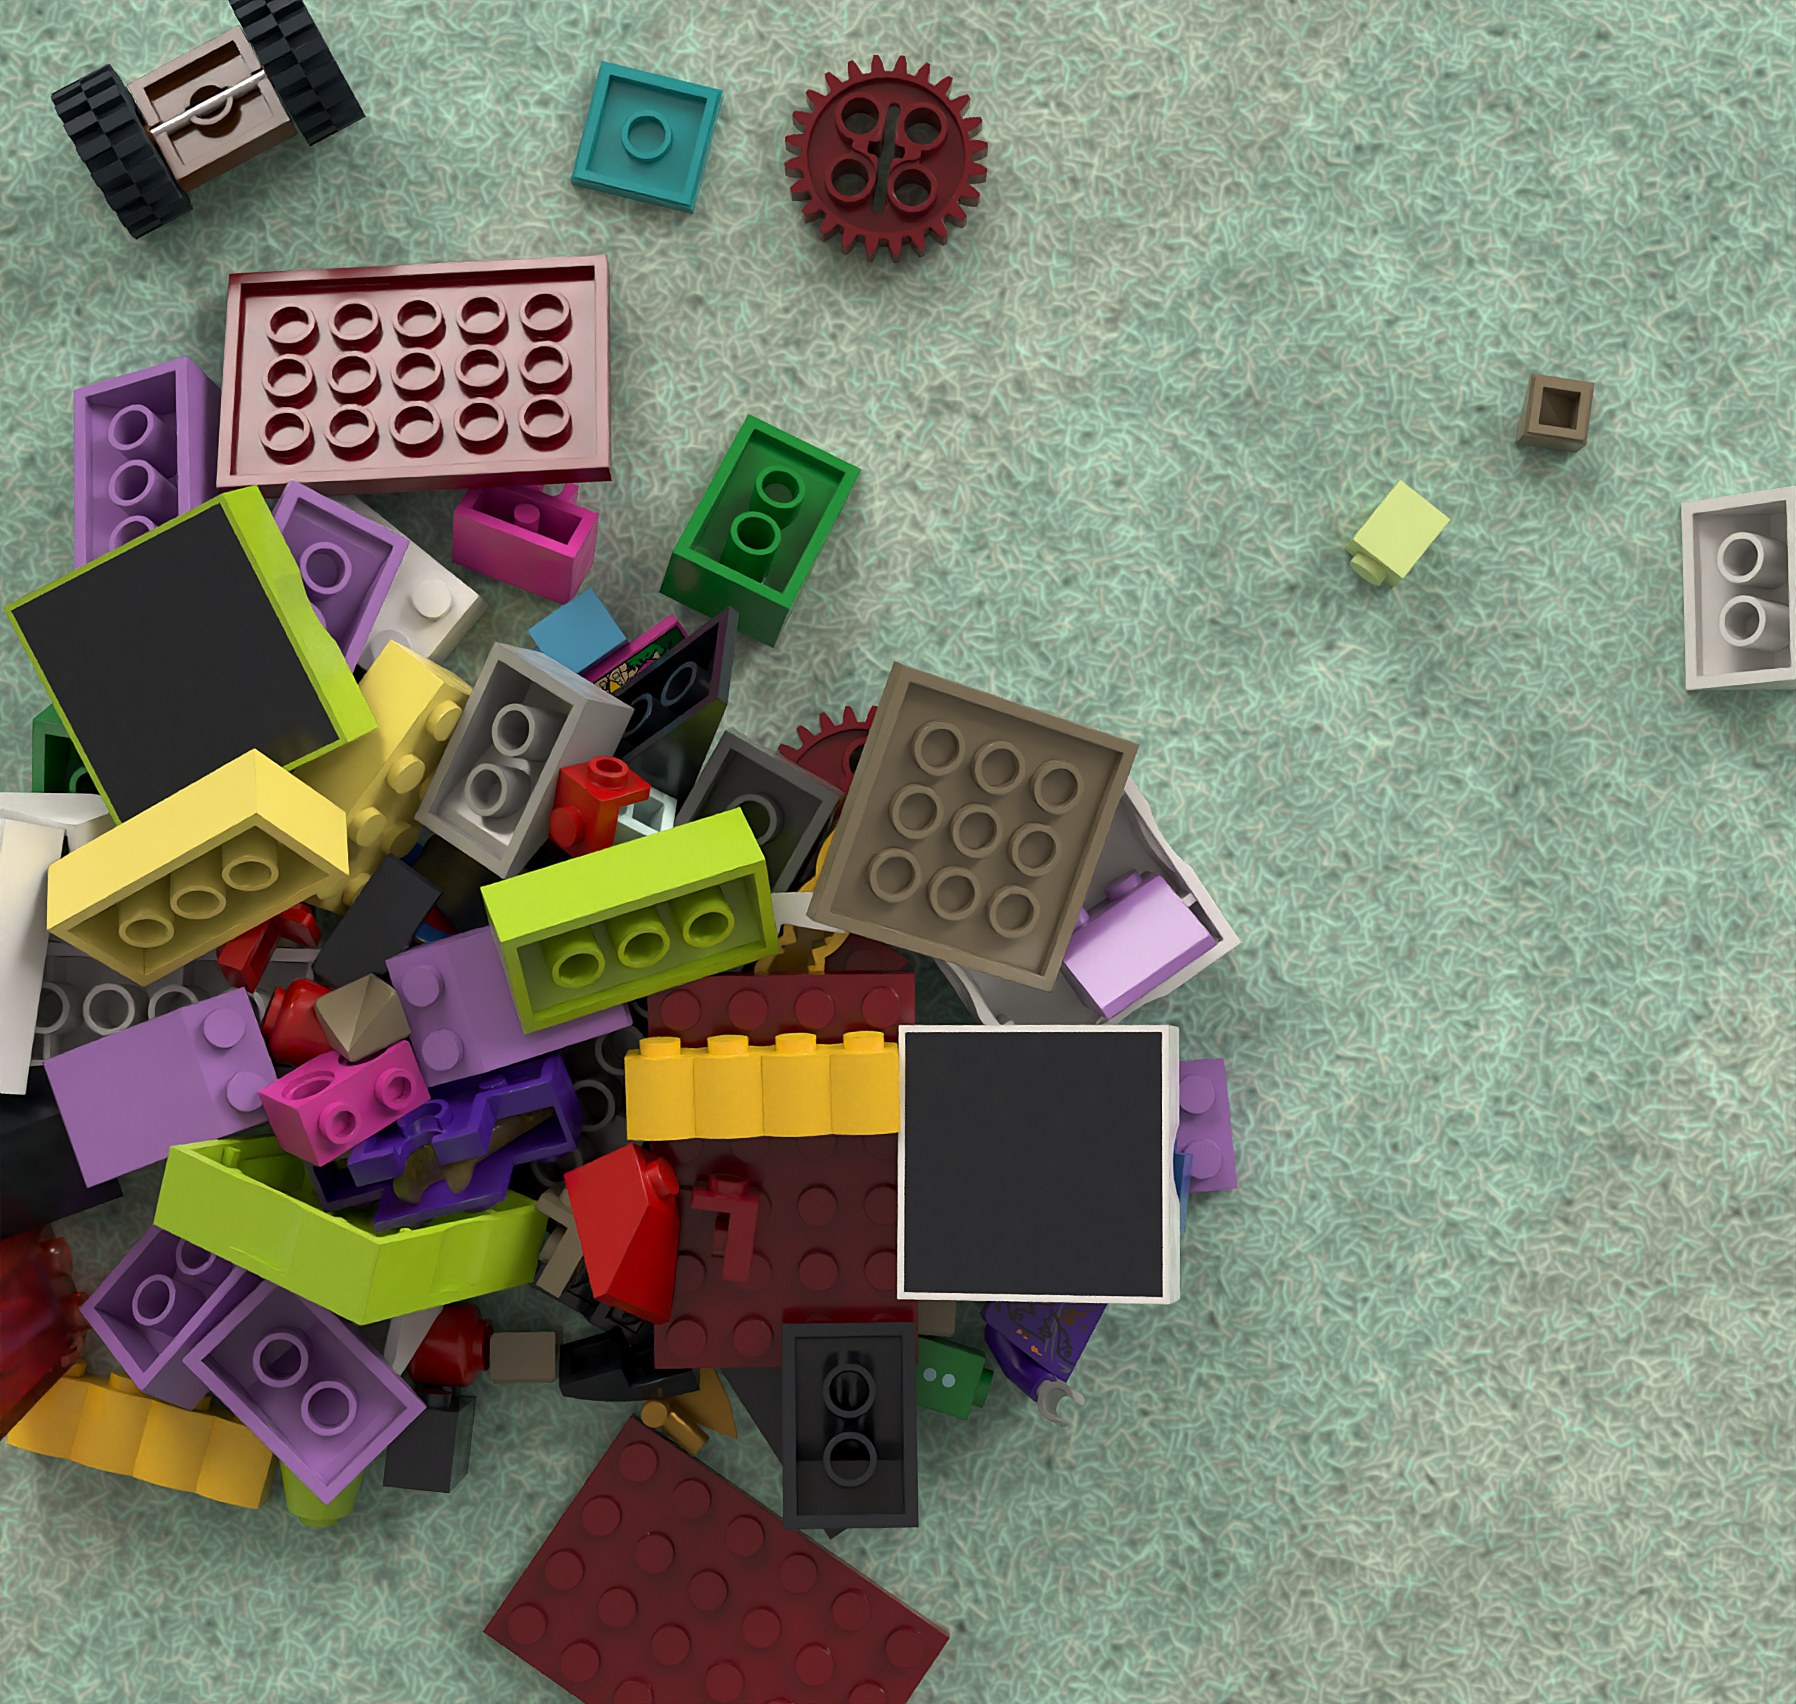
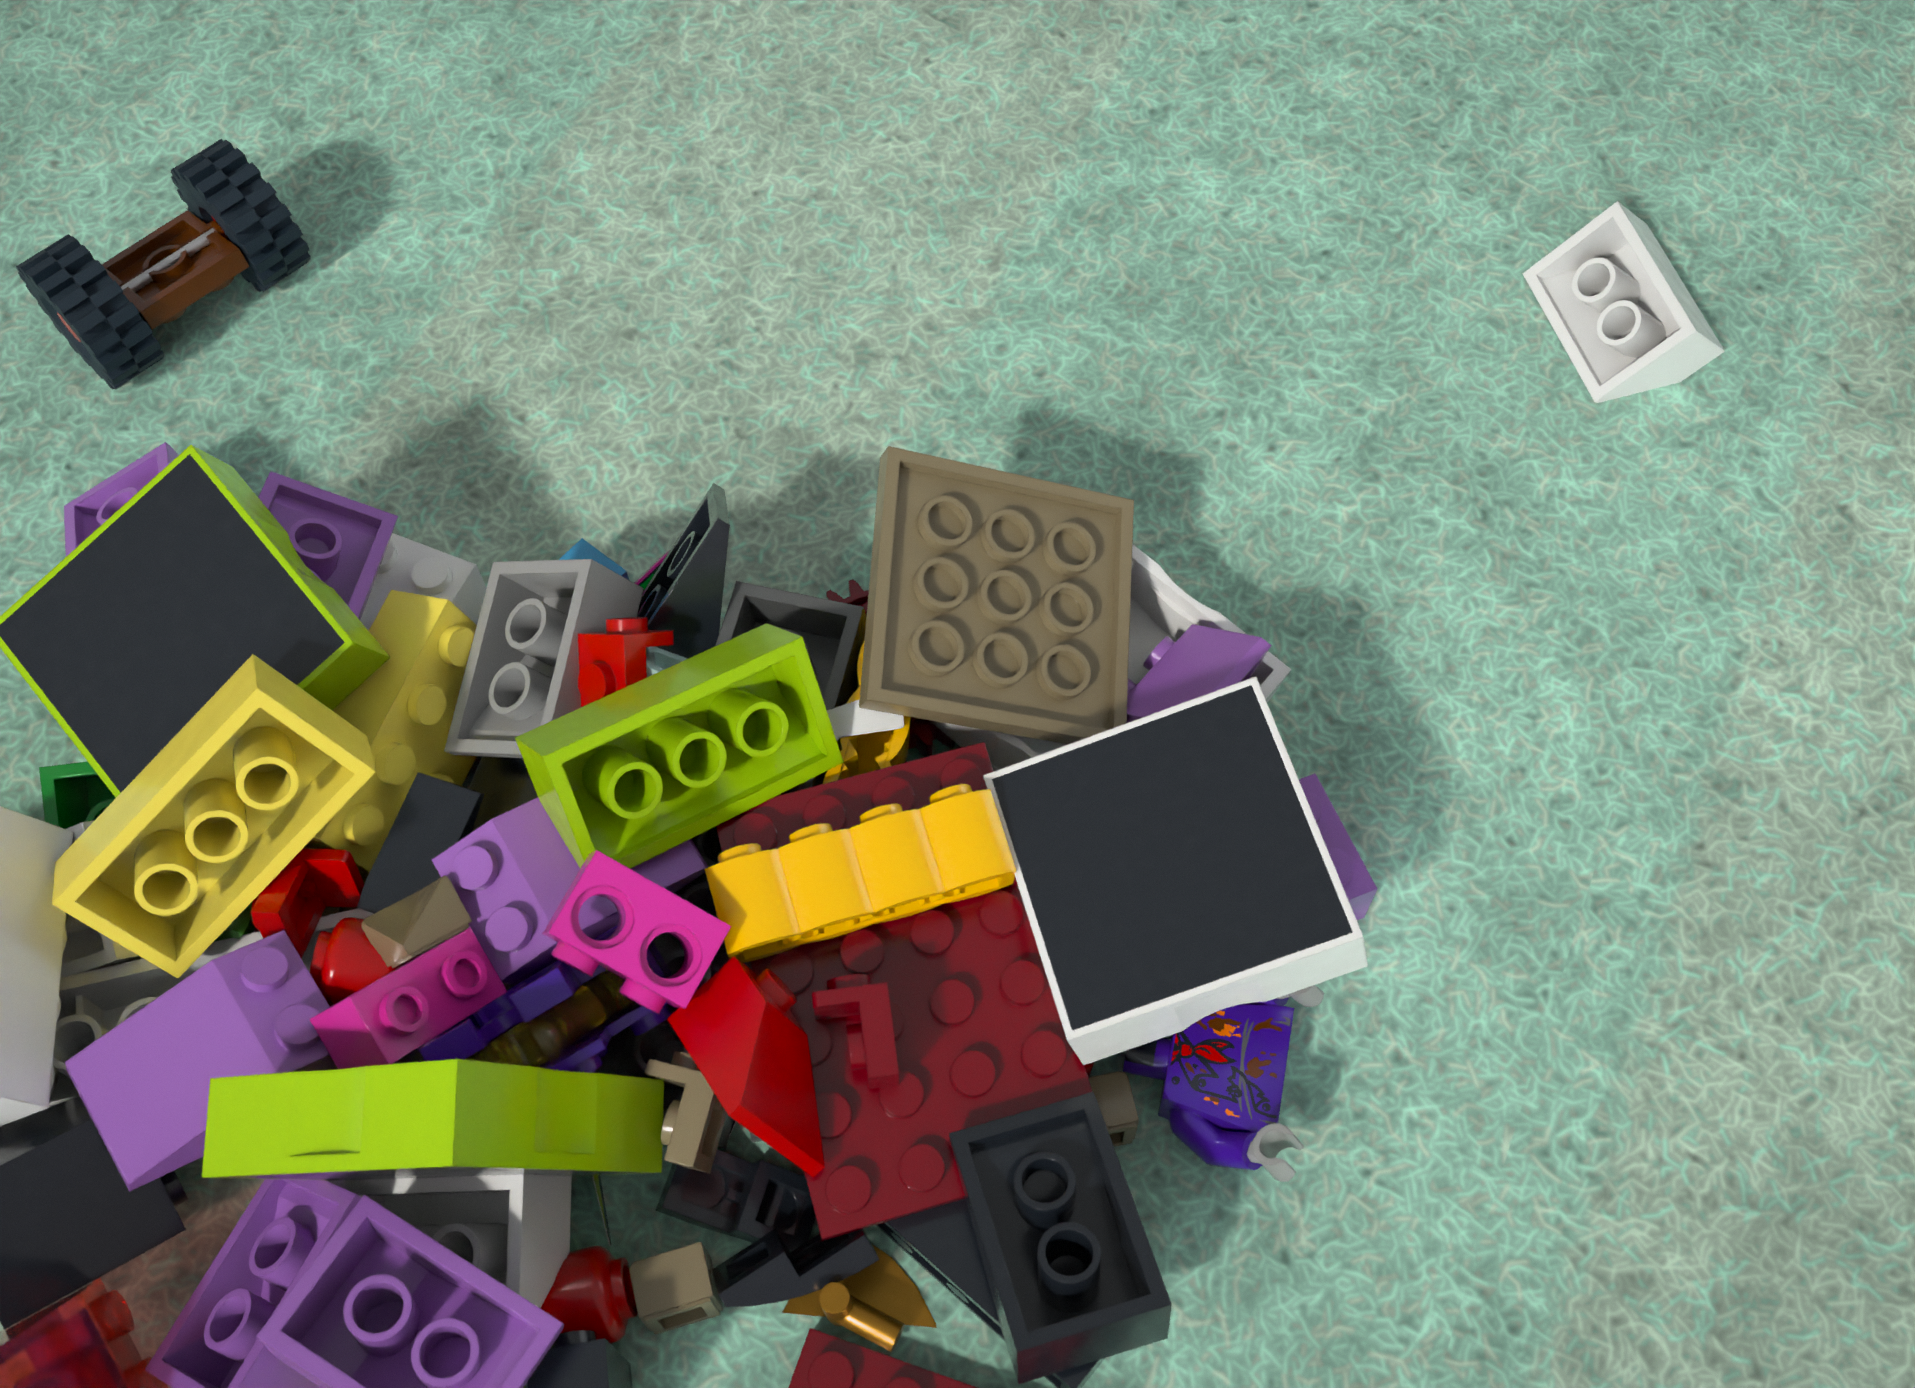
camera: 10 degrees left, 25 degrees down
plate [216,255,612,499] -> none
dark pink brick [452,483,599,605] -> none
teal tile [571,61,724,214] -> none
green slope [659,414,861,648] -> none
dark red gear [784,55,988,263] -> none
green brick [916,1334,994,1421] -> none
yellowish green brick [1344,480,1451,588] -> none
dark tan slope [1515,373,1595,453] -> none
none -> dark pink brick [542,850,731,1014]

